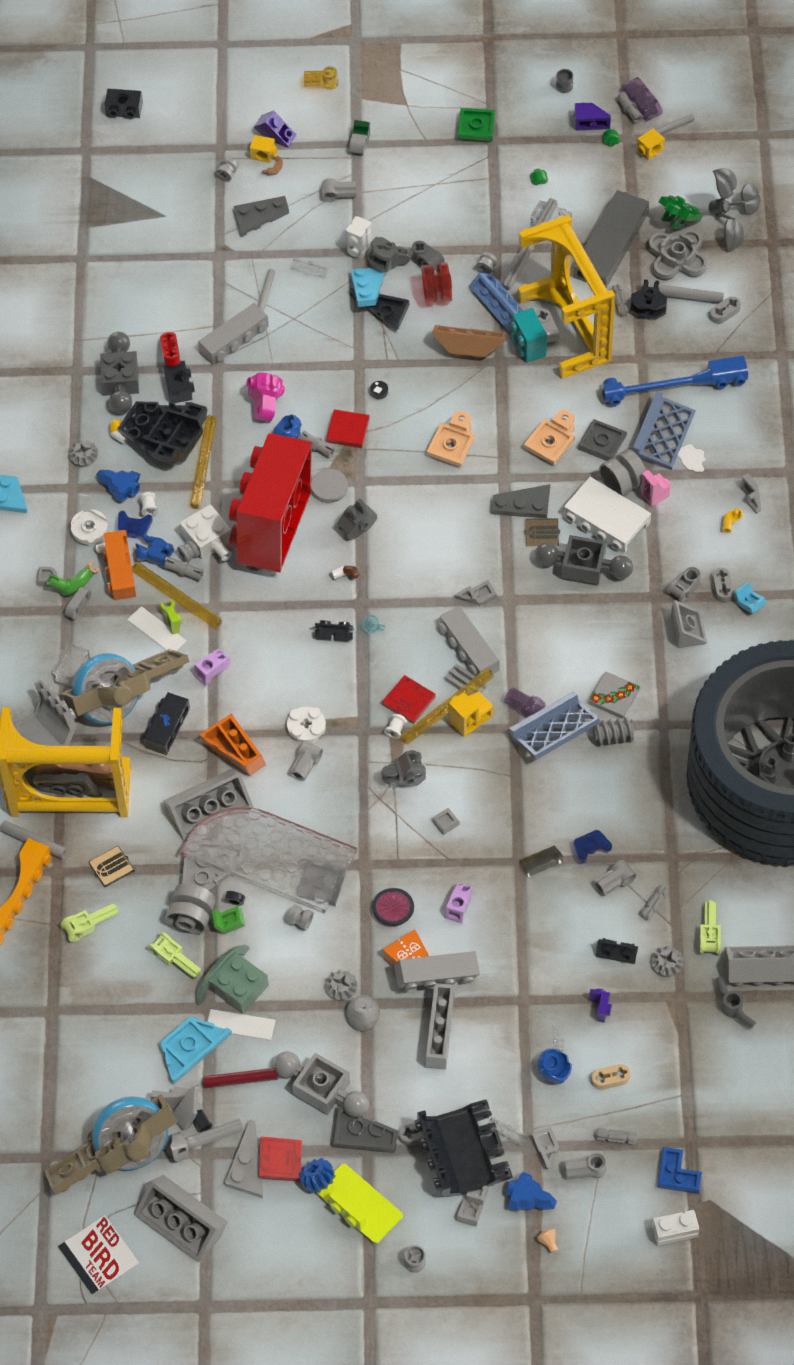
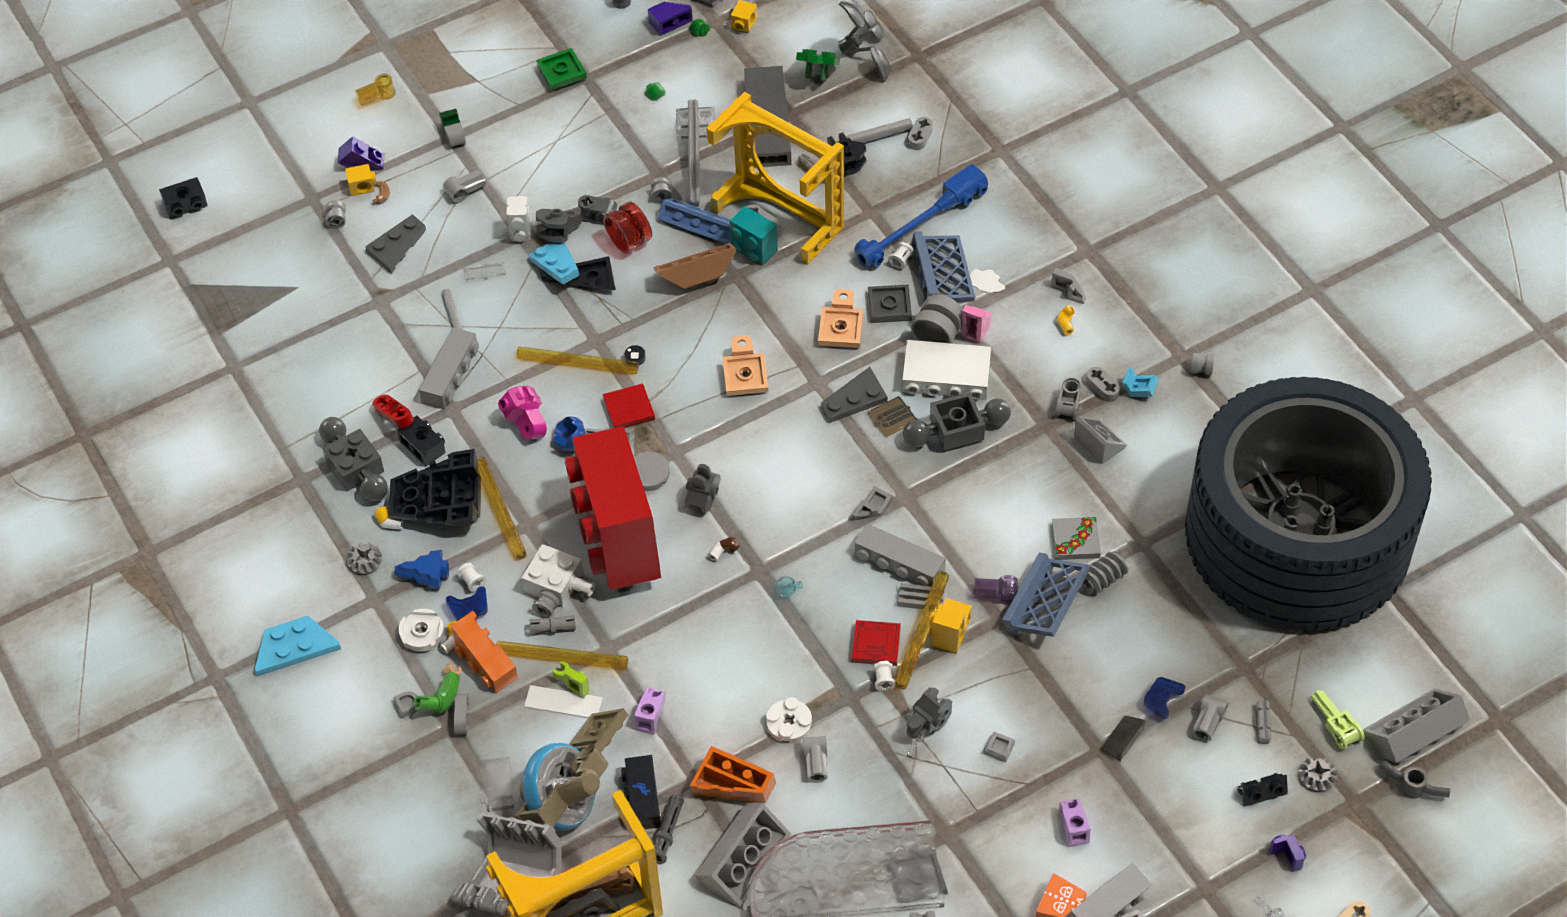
camera: 30 degrees left, 5 degrees down
blue animal [134,534,174,569] -> none
black hinge [314,620,354,642] -> none
clear pink wheel [372,888,414,926] -> none
light grey plant [649,229,707,279] -> none
none -> clear yellow axle [516,346,639,374]
none -> dark grey pin [652,795,684,864]
none -> white bush [889,242,914,269]

